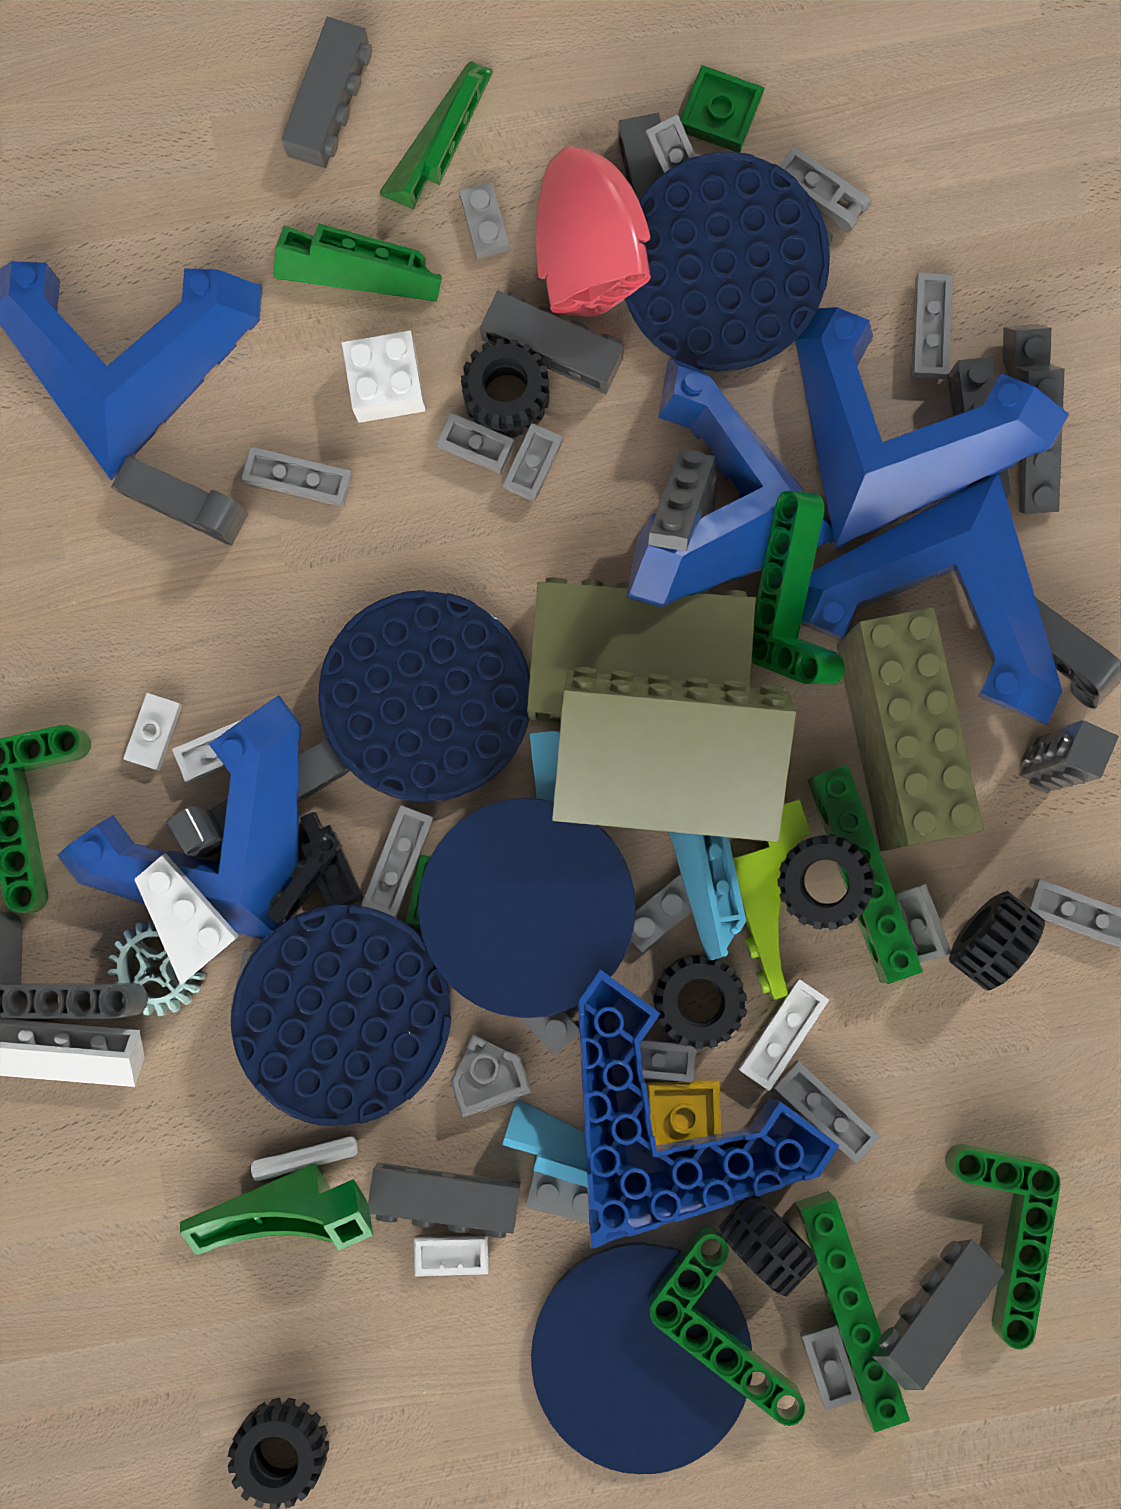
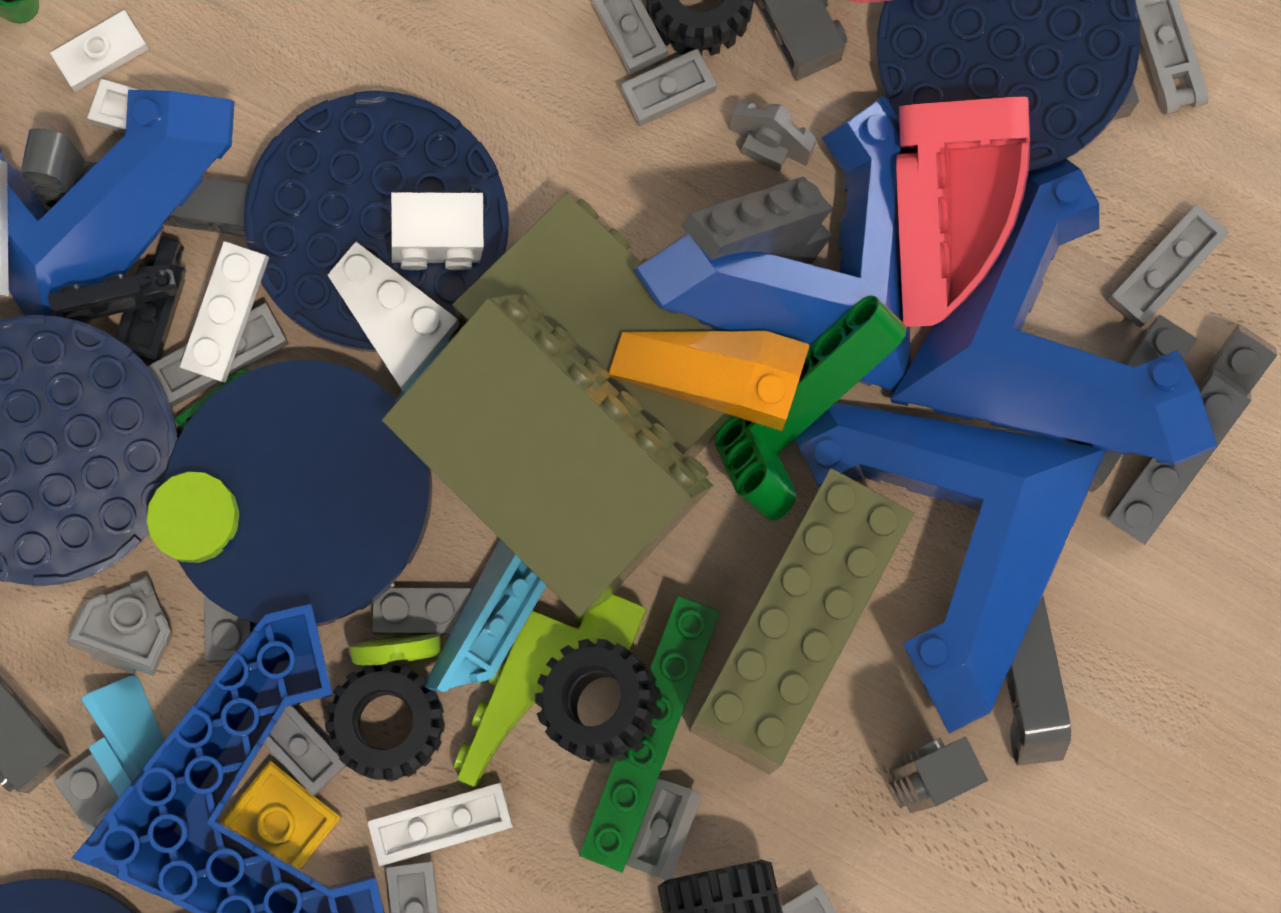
camera: 30 degrees right, 5 degrees down
none -> lime tile [146,472,239,563]
none -> white plate [180,241,269,383]
none -> white wing [328,242,460,393]
none -> lime tile [349,634,441,665]
none -> white brick [391,193,484,270]
none -> light orange wedge [608,331,810,431]
none -> light grey plate [729,101,816,172]
none -> coral panel [896,97,1030,327]

